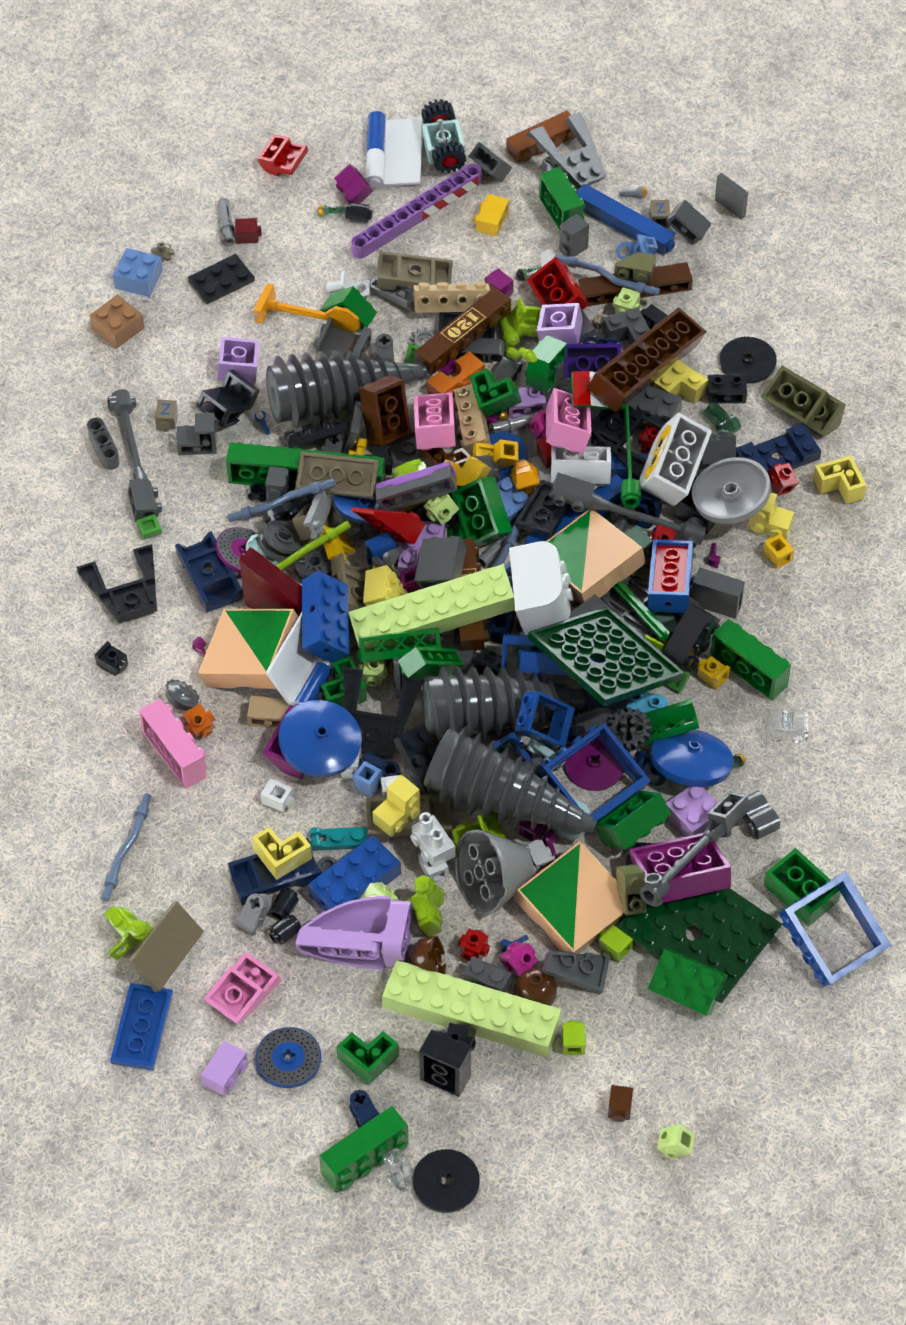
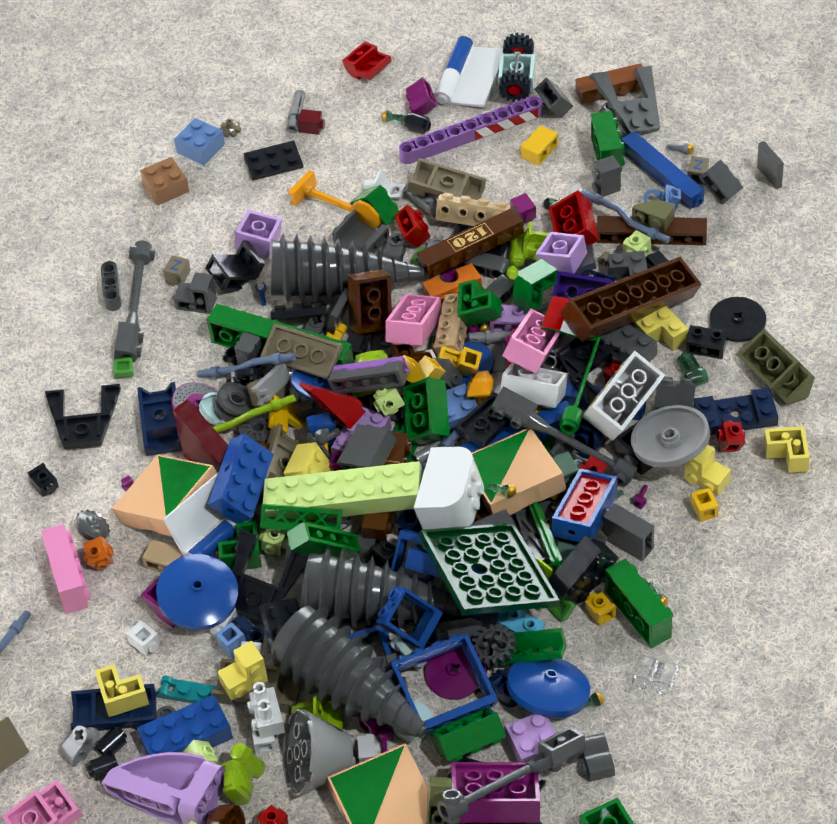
camera: 20 degrees right, 5 degrees down
none -> red brick [394,204,431,248]
none -> clear green piece [488,483,517,498]

